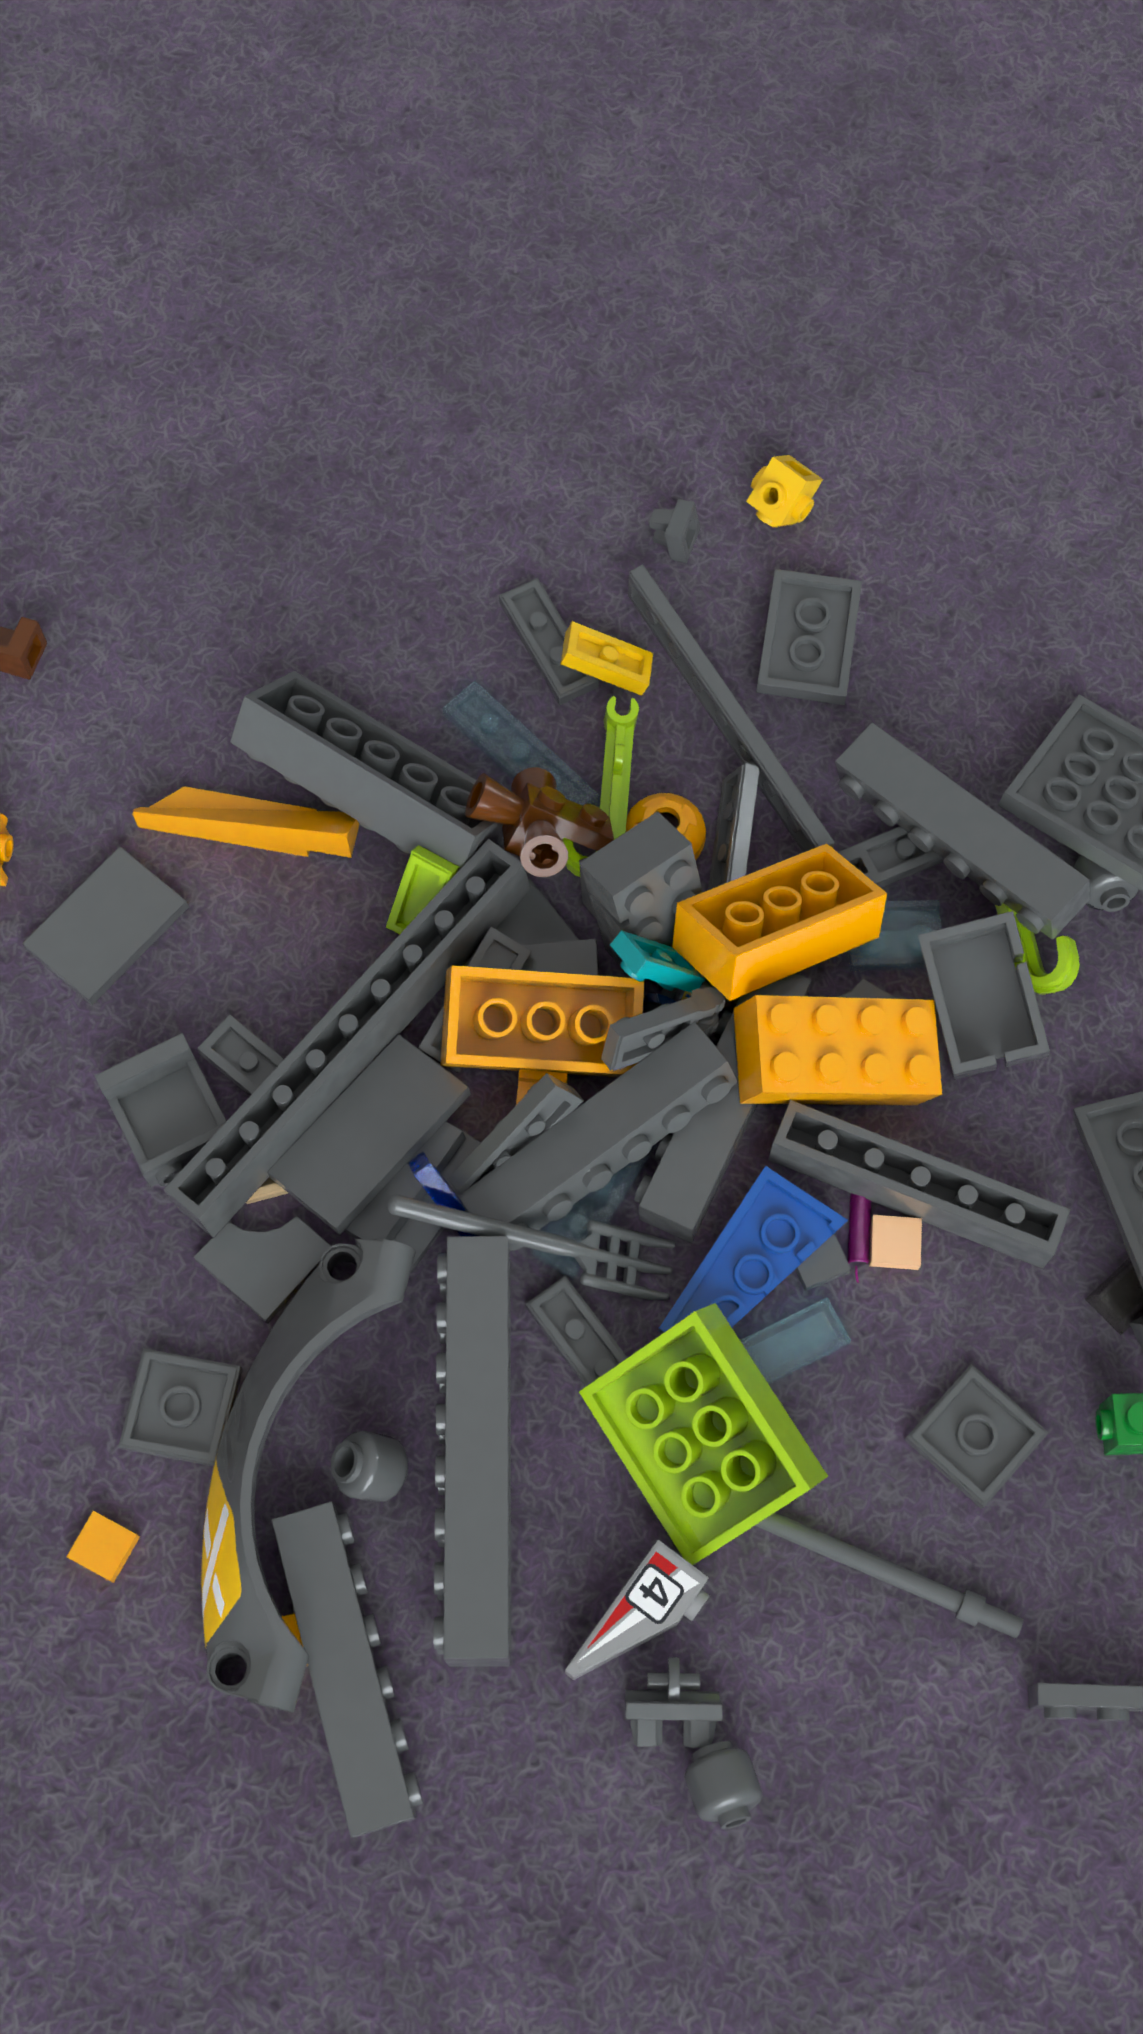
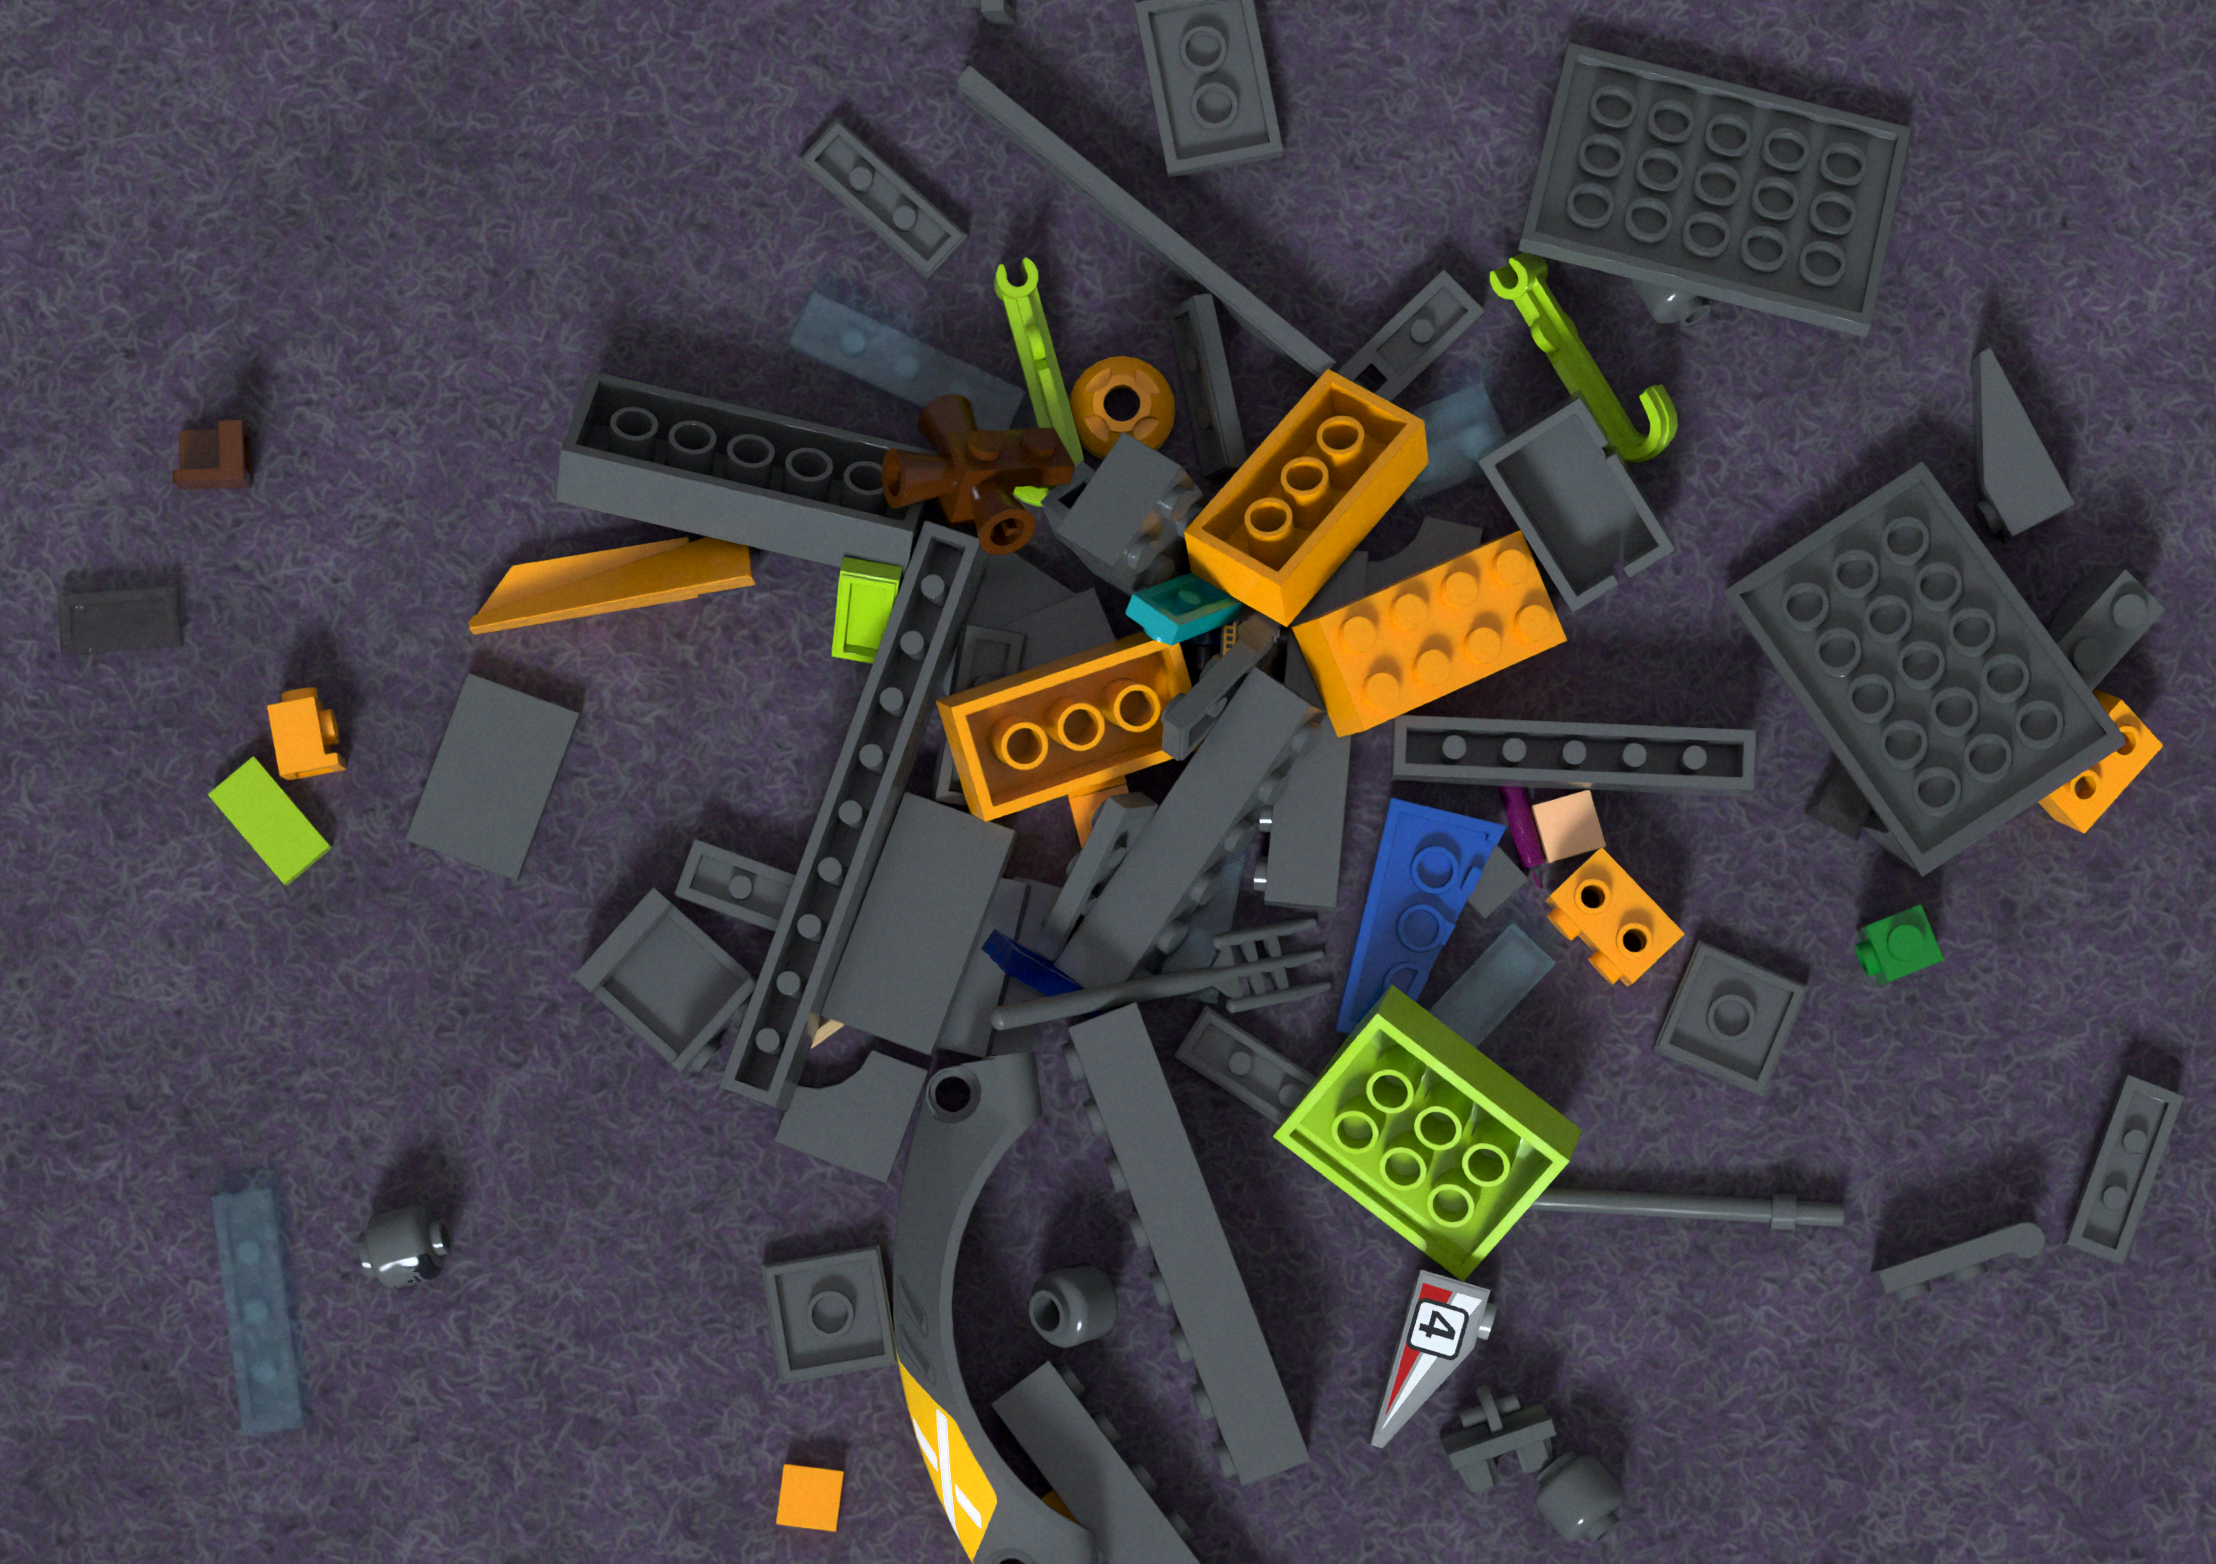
camera: 20 degrees left, 15 degrees up
yellow plate [560,621,653,696] -> none
dark grey brick [835,722,1090,940] -> none
none -> light orange brick [1545,847,1685,987]

